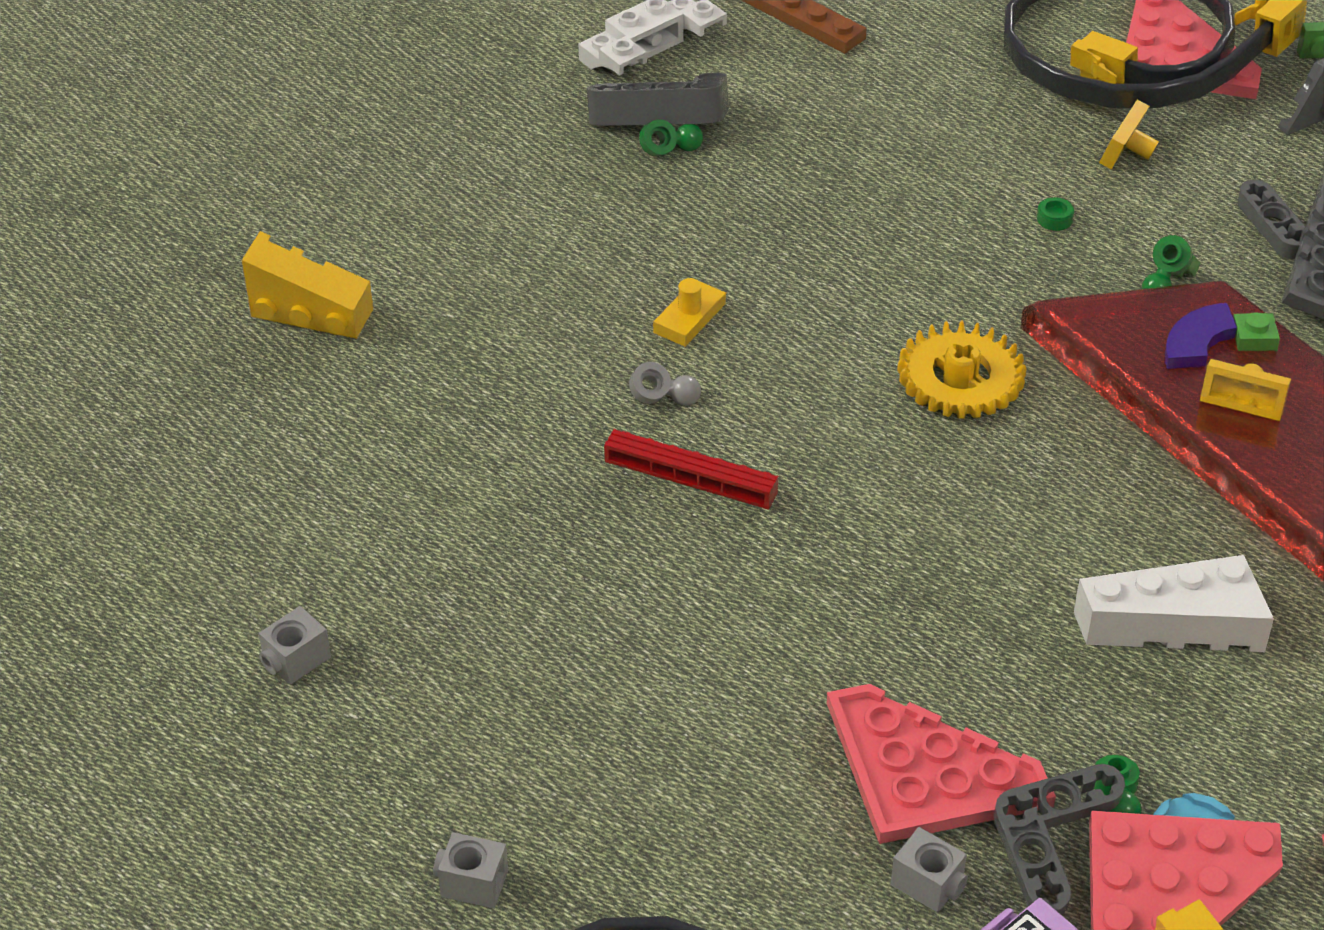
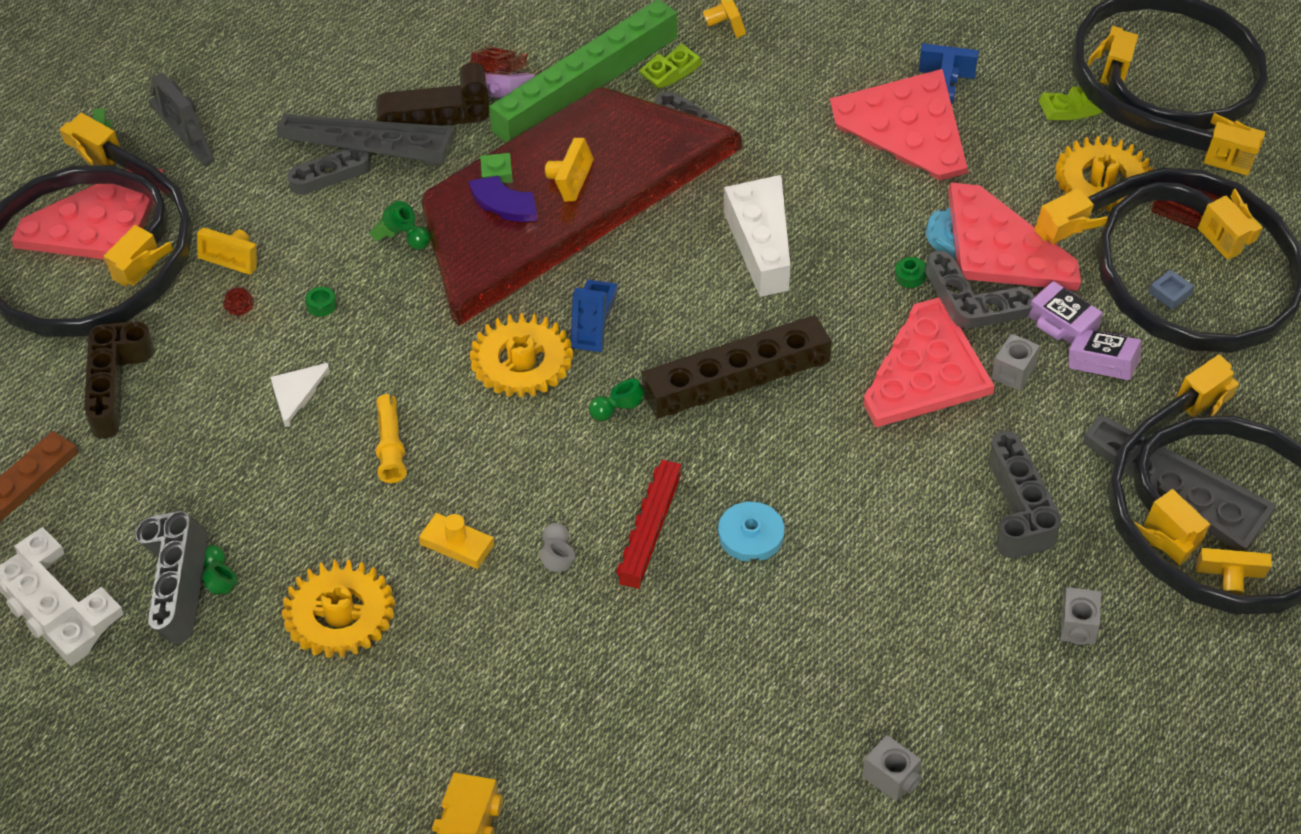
camera: 95 degrees left, 5 degrees up
none -> dark brown beam [84,321,154,439]
none -> clear red plate [223,287,254,316]
none -> white tile [270,363,330,427]
none -> yellow gear [282,559,395,658]
none -> yellow pin [376,394,407,483]
none -> blue bracket [571,280,618,352]
none -> green plate [589,378,645,421]
none -> dark brown brick [642,315,832,419]
none -> medium azure plate [718,501,785,562]
none -> dark grey beam [988,431,1061,558]

